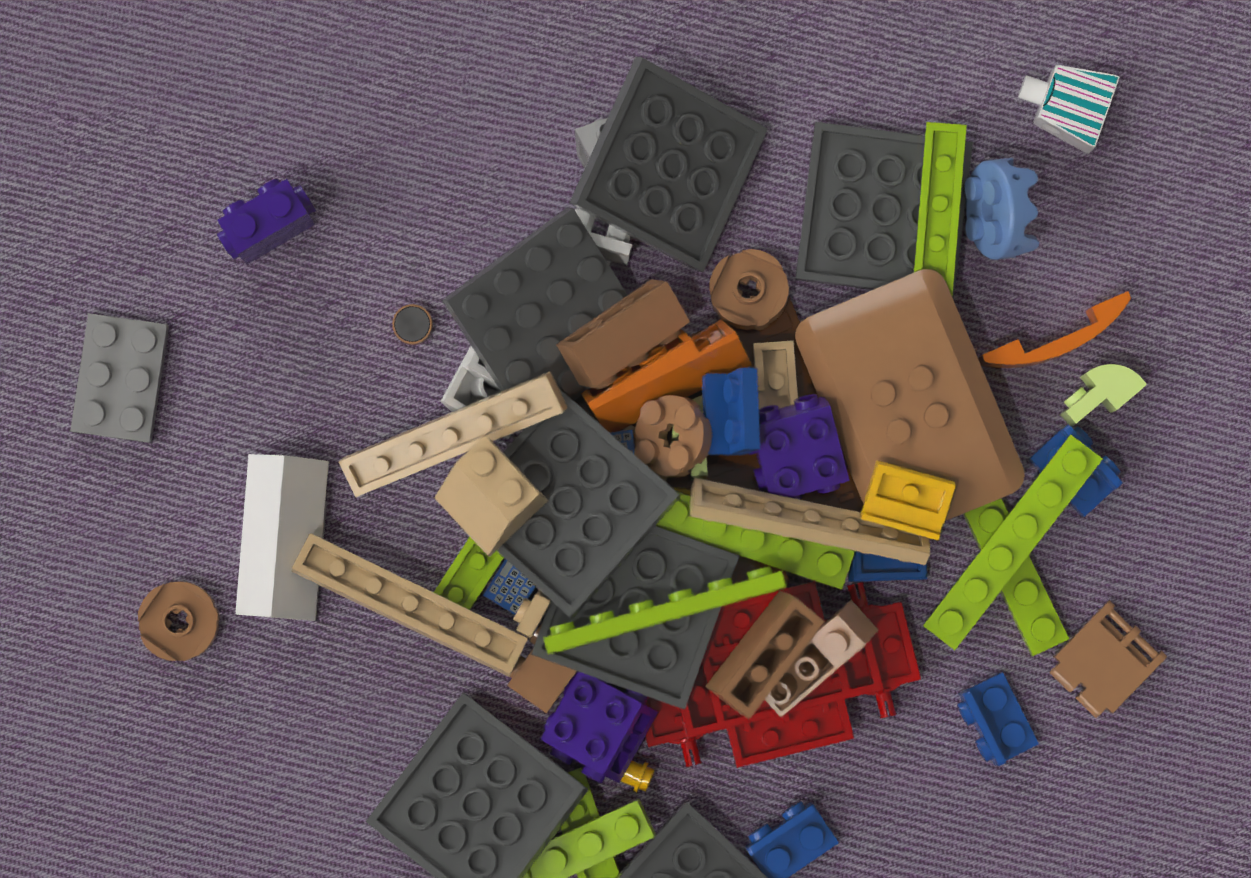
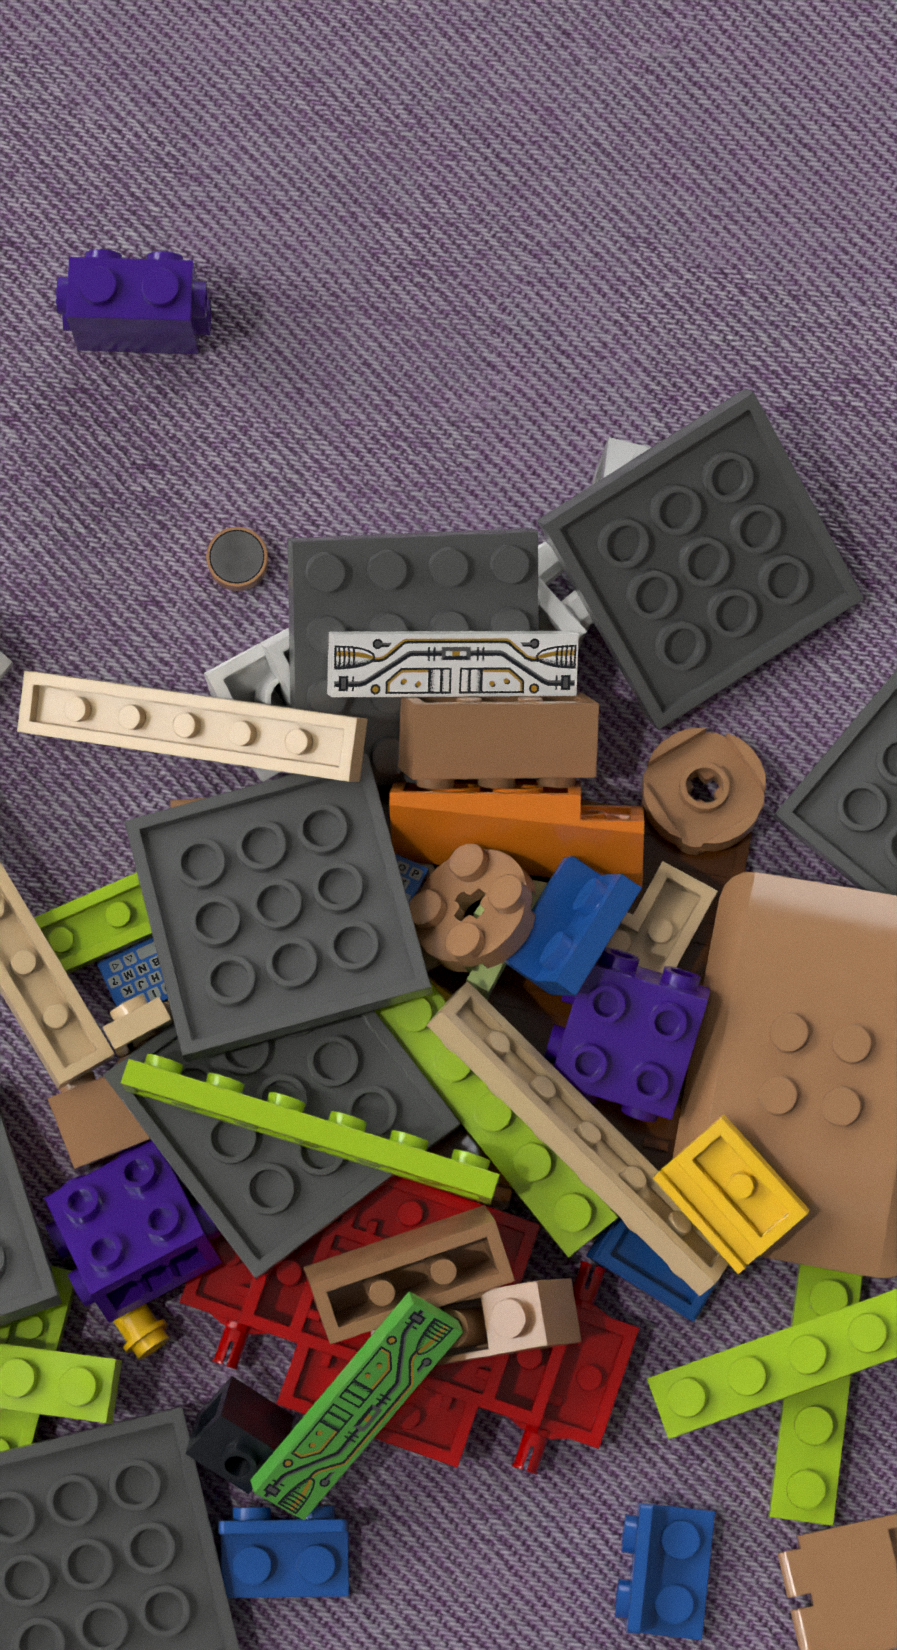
camera: 40 degrees right, 5 degrees down
tan slope [434,435,548,557] -> none
none -> black brick [185,1376,294,1494]
none -> bright green tile [250,1291,463,1520]
none -> white tile [327,631,579,697]

